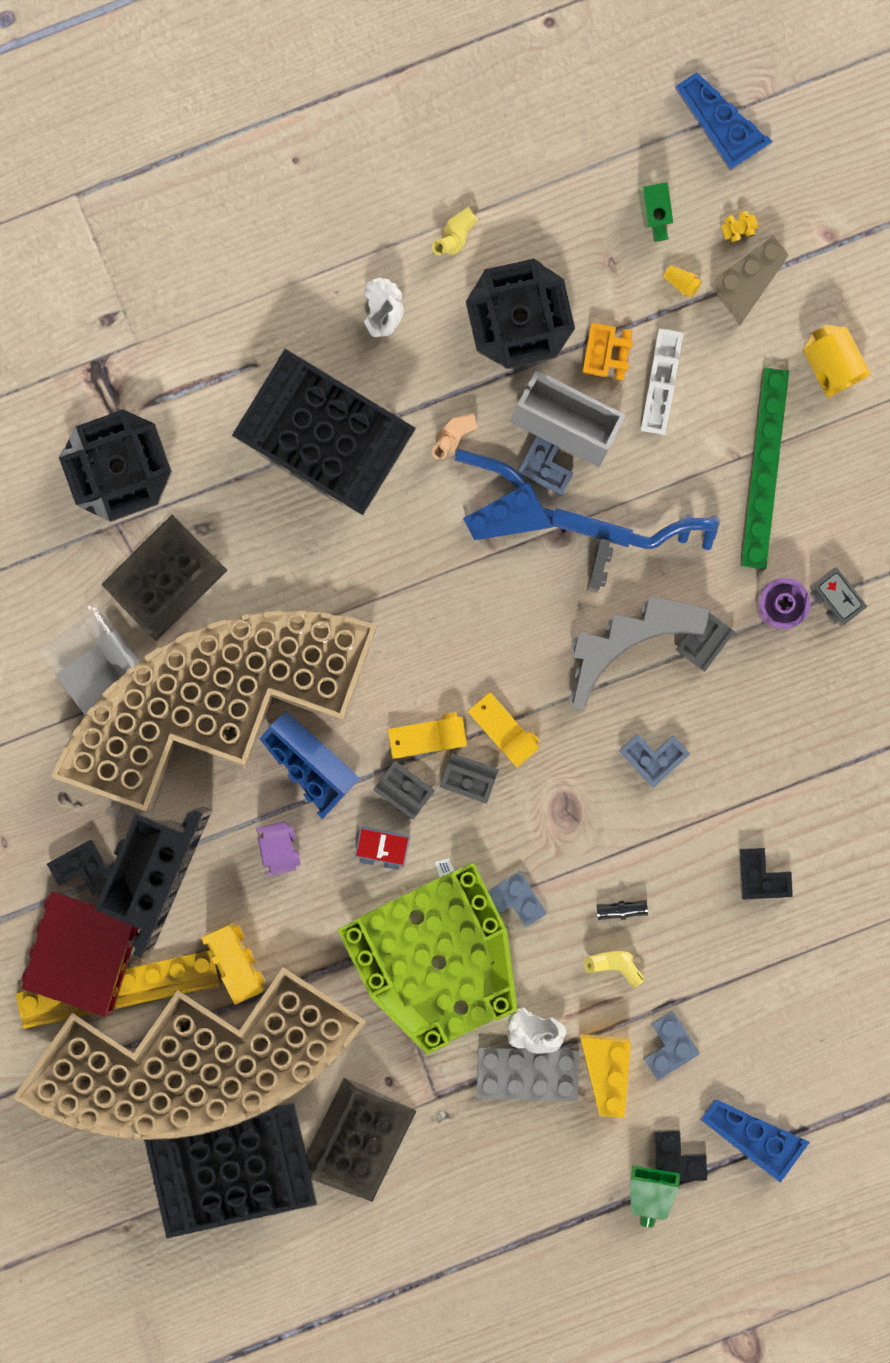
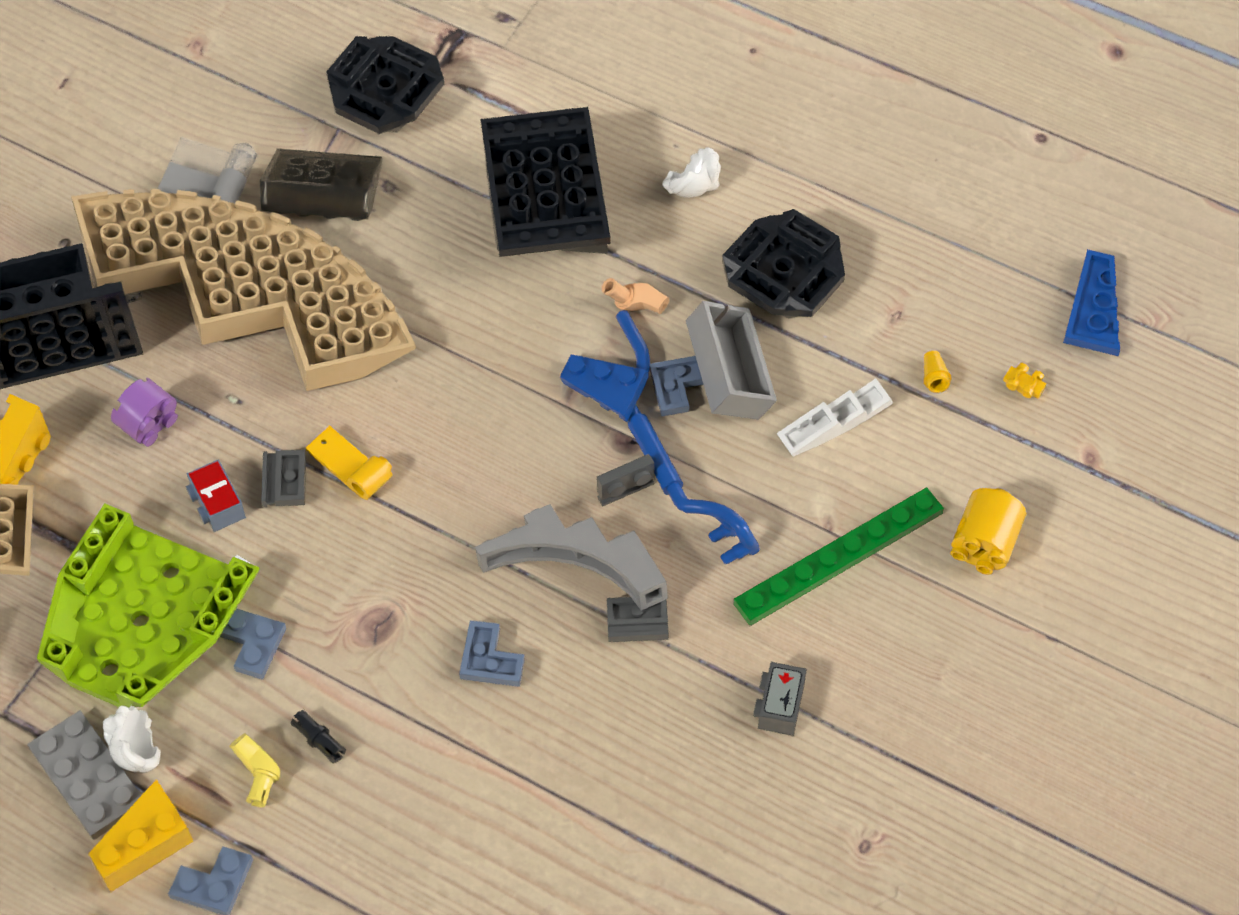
camera: 55 degrees right, 30 degrees down
blue wedge [260,710,360,820] -> none
light yellow arm [432,207,479,256] -> none
dark grey plate [440,753,499,804] -> none
yellow door [467,691,541,768] -> none
light orange plate [582,323,633,381] -> none
green torso [638,182,673,242] -> none
dark tan wedge [710,235,789,325] -> none
black plate [739,848,793,900] -> none
medium lavender brick [756,578,811,630] -> none

